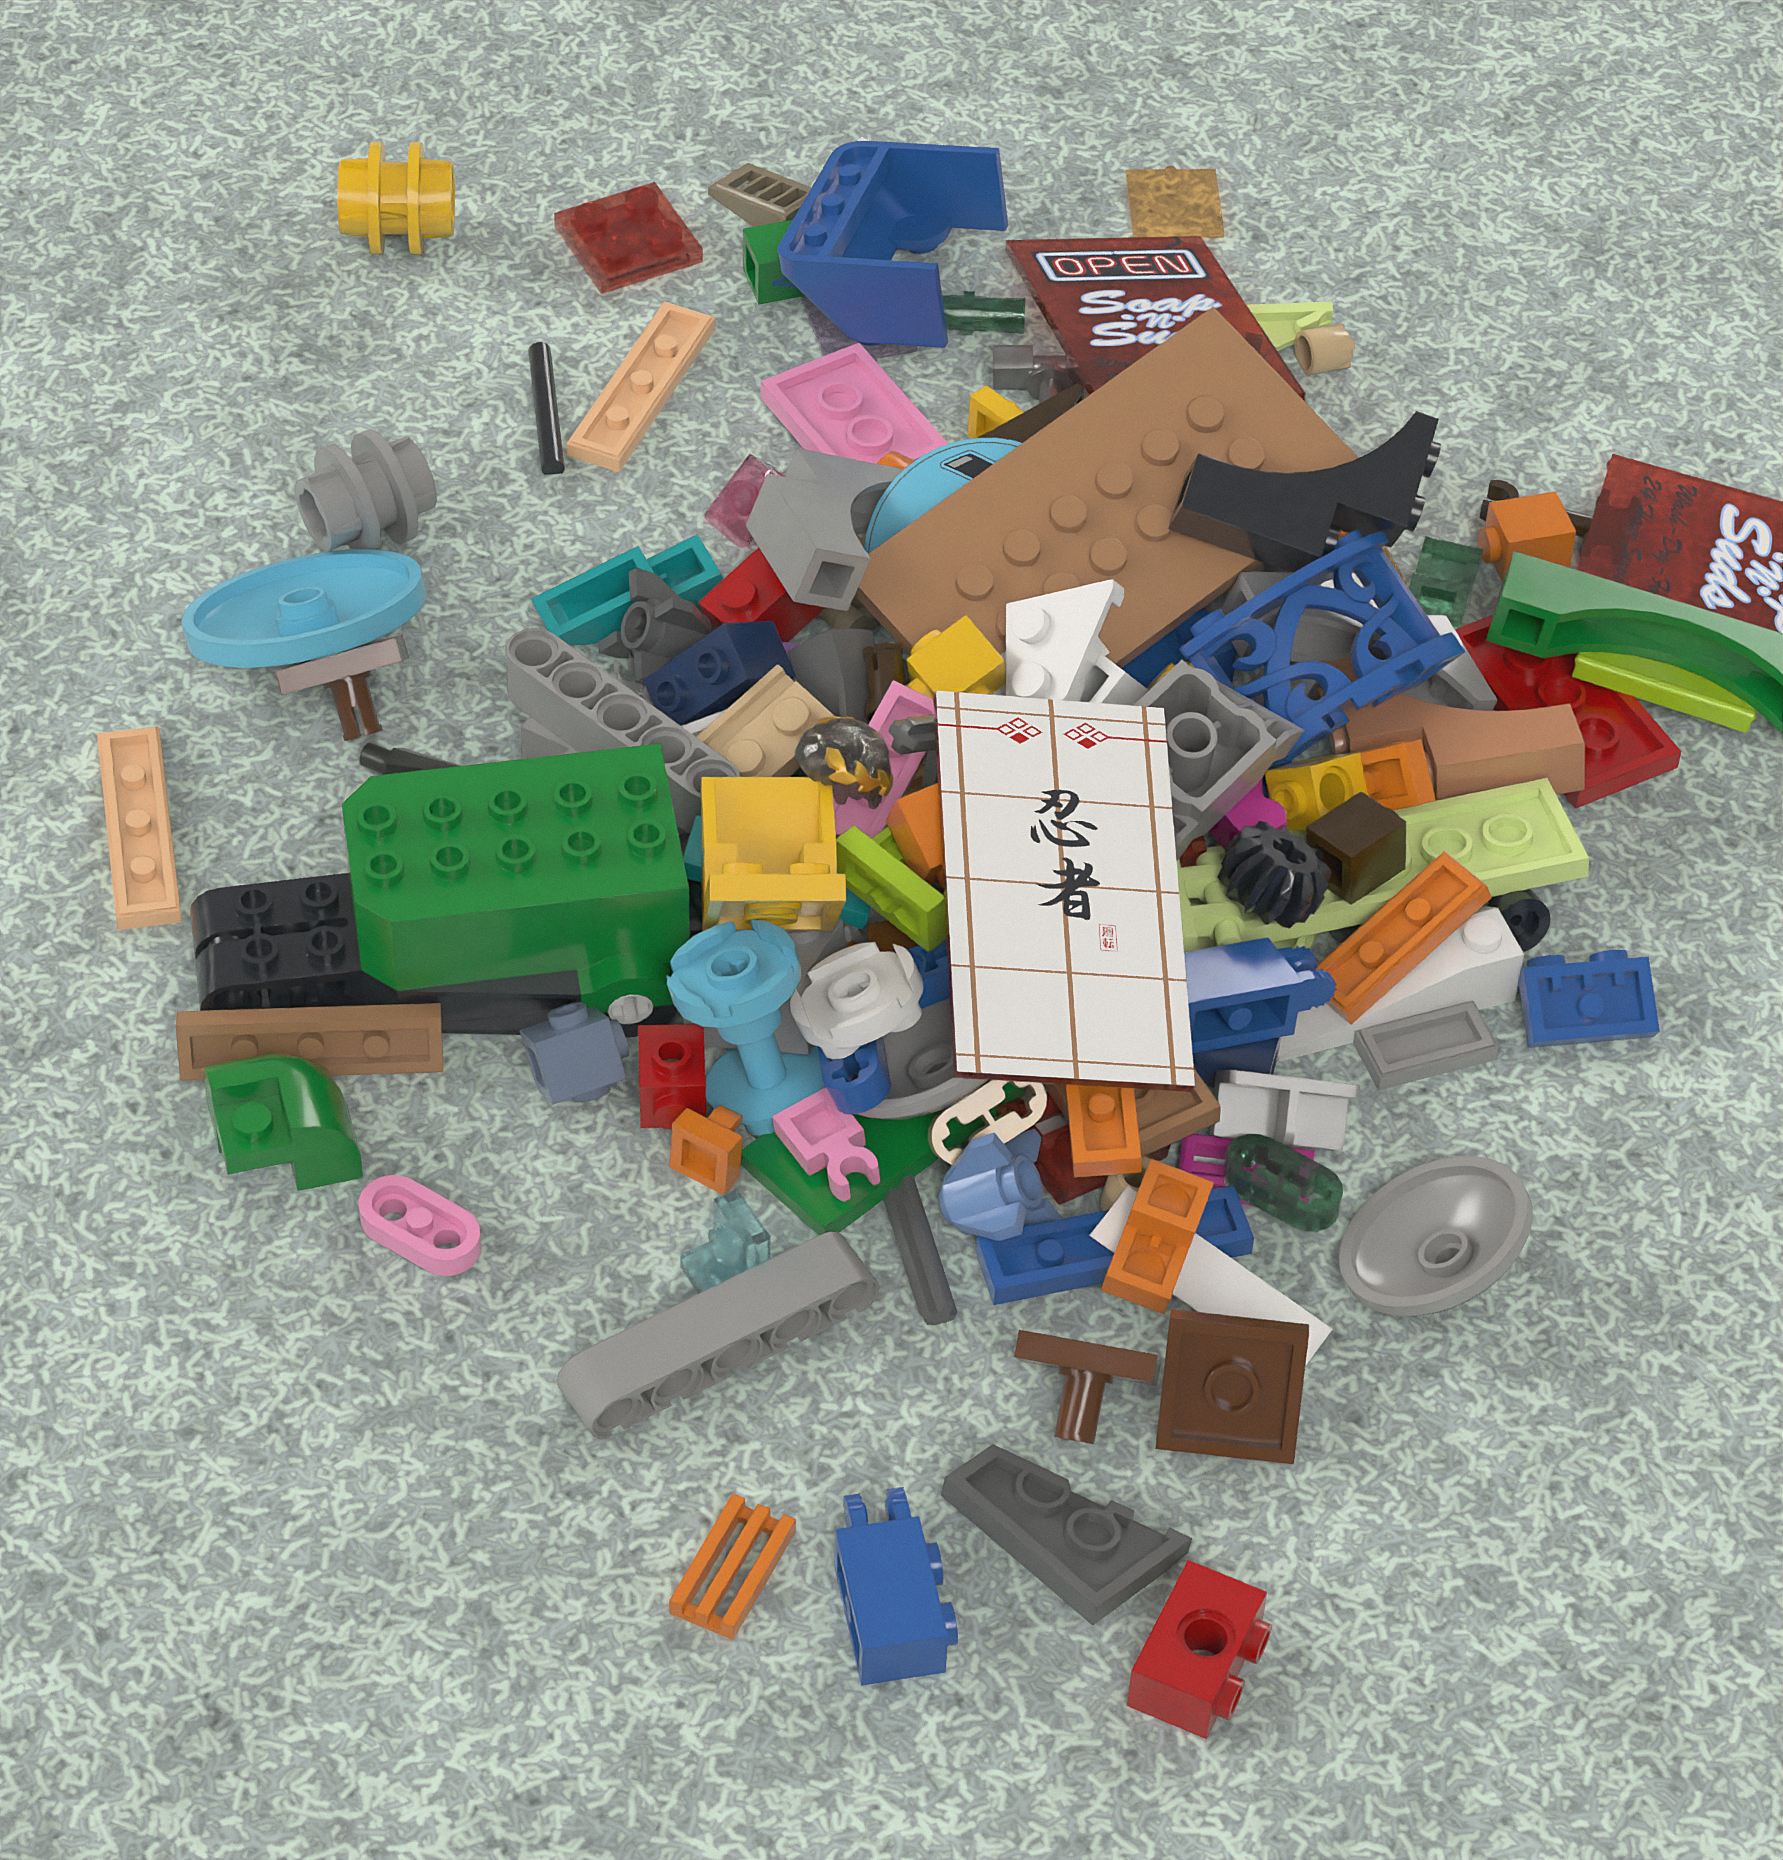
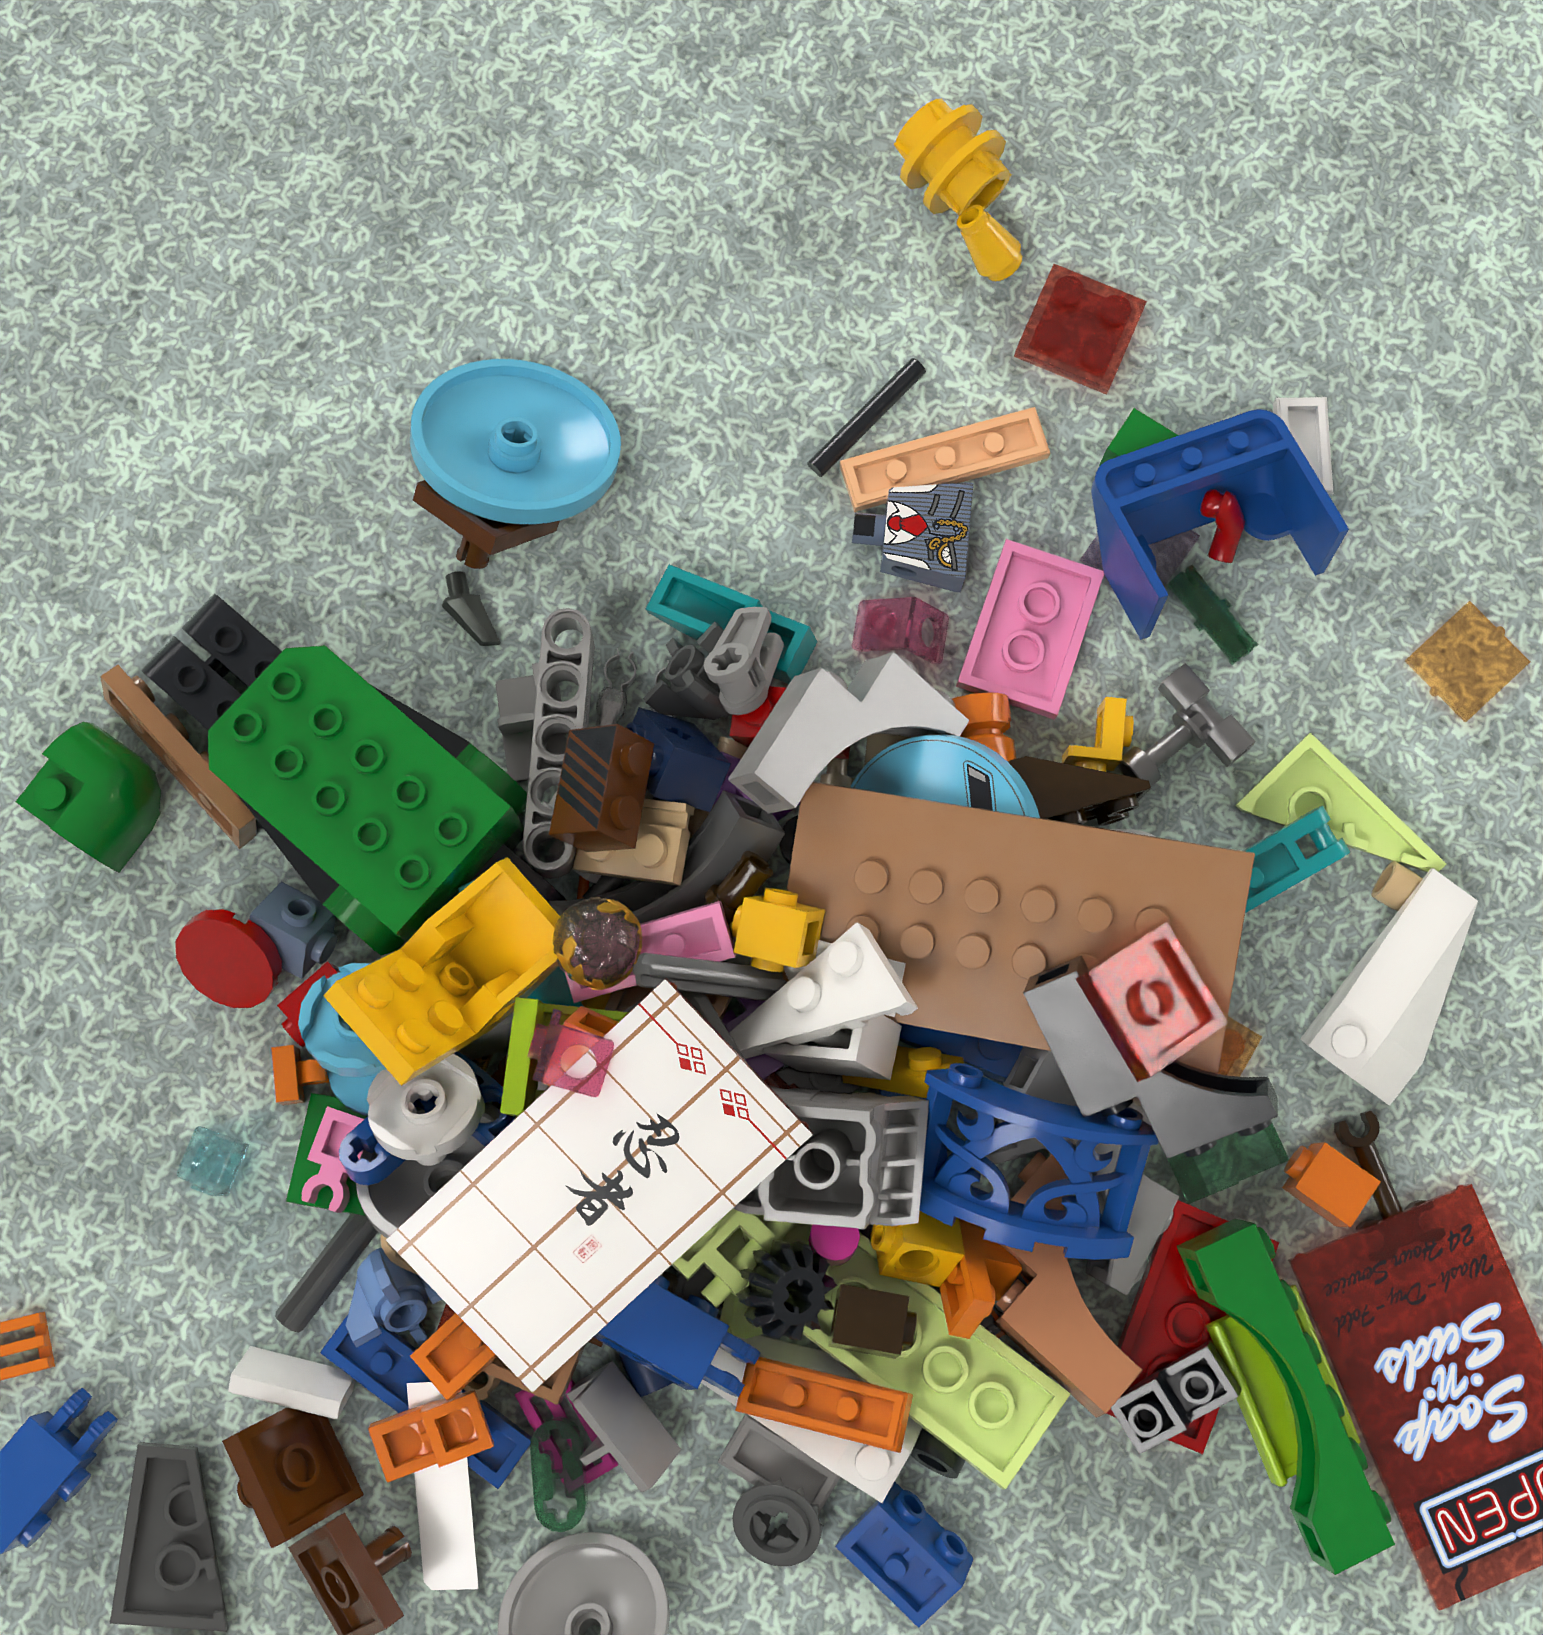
camera: 50 degrees right, 30 degrees up
light nougat tile [97,726,182,930] -> none
light grey piece [295,429,437,552] -> none
bright pink plate [358,1175,481,1276] -> none
light grey beam [556,1232,880,1439] -> none
dark tan slope [708,163,811,227] -> none
clear red piece [1005,236,1306,401] -> none
none -> red tile [175,909,282,1008]
none -> white tile [228,1346,356,1419]
none -> clear pink bracket [527,1009,614,1097]
none -> reddish brown brick [549,724,655,852]
none -> light grey piece [704,607,784,715]
none -> dark grey gear [732,1478,824,1566]
none -> torso [852,482,973,592]
none -> yellow cone [956,204,1023,282]
none -> clear red plate [1075,922,1228,1082]
none -> slope [1111,1340,1242,1454]
none -> red arm [1200,489,1245,563]
none -> white wedge [1300,868,1478,1106]

